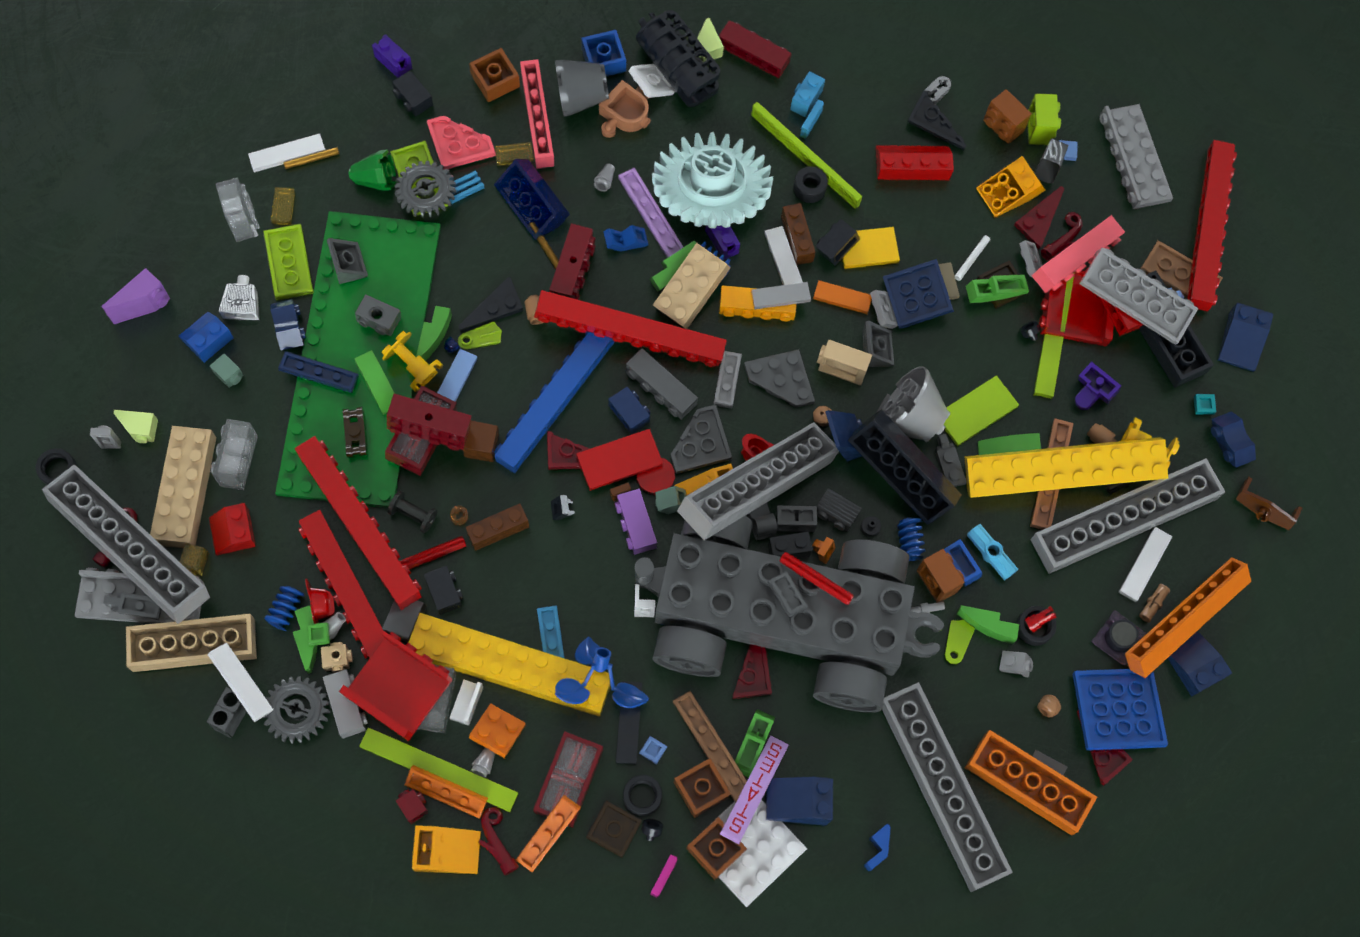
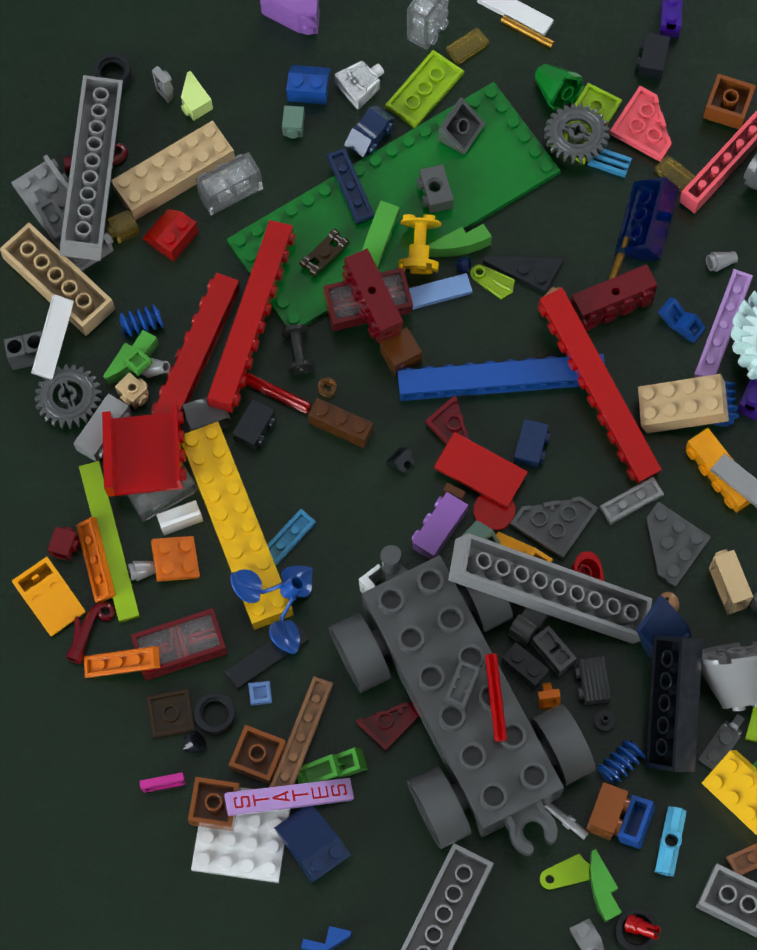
camera: 60 degrees right, 0 degrees up
red piece [305,578,335,624] -> none
dark grey brick [626,349,698,420] -> none
bright green slope [649,241,696,292] -> none

